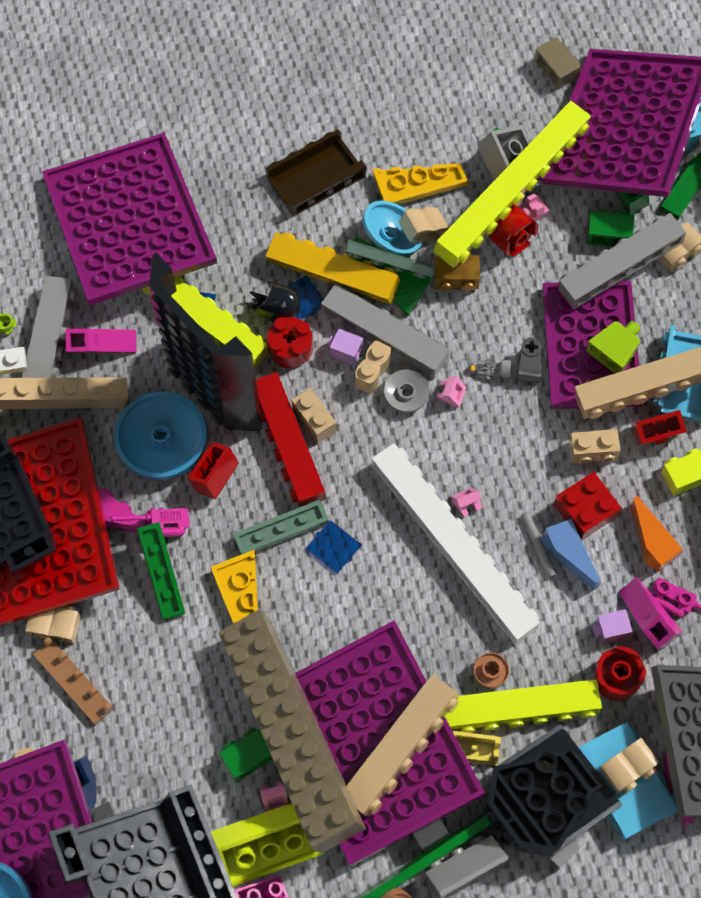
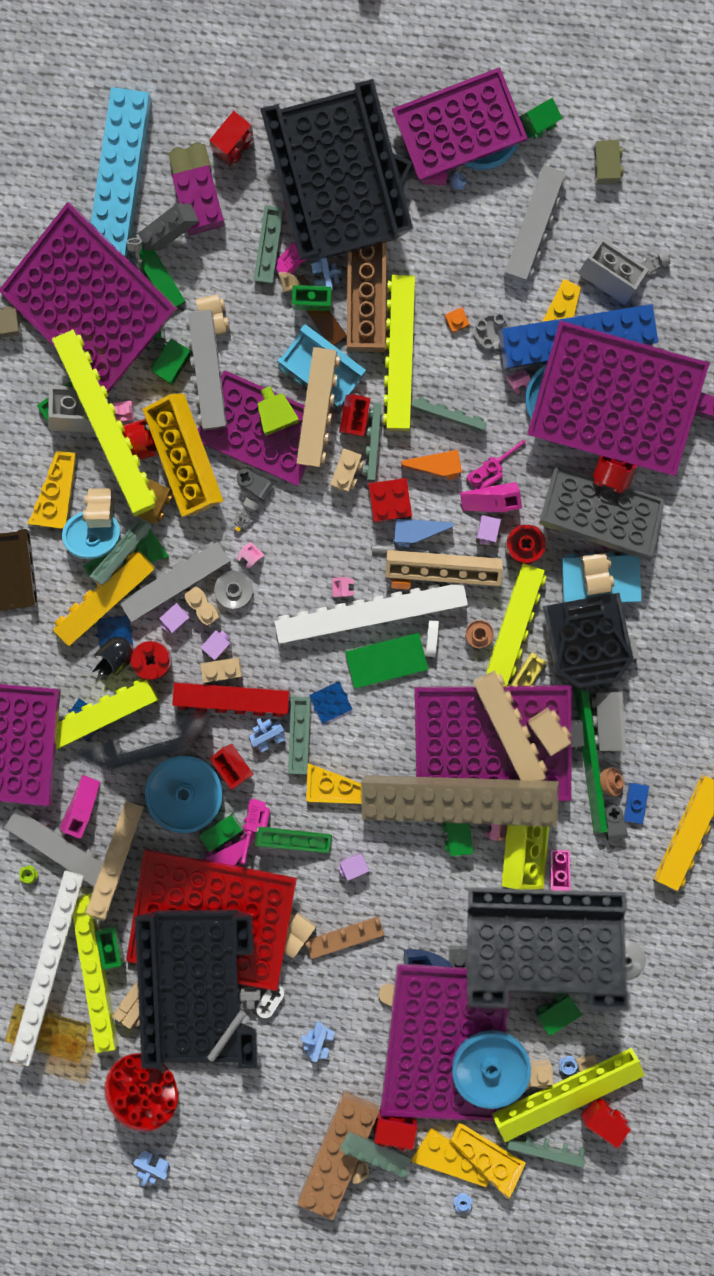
camera: 65 degrees left, 20 degrees up
none -> yellow brick [142,393,224,517]
none -> green brick [199,813,244,852]
none -> lavender brick [200,630,232,660]
none -> light blue hips [249,718,285,752]
none -> lavender brick [338,852,369,880]
none -> green tile [345,633,429,689]
none -> sand green plate [364,403,381,482]
none -> tan brick [385,550,503,586]
none -> orange plate [391,578,411,589]
none -> white beam [425,620,439,657]
none -> tan brick [529,707,571,756]

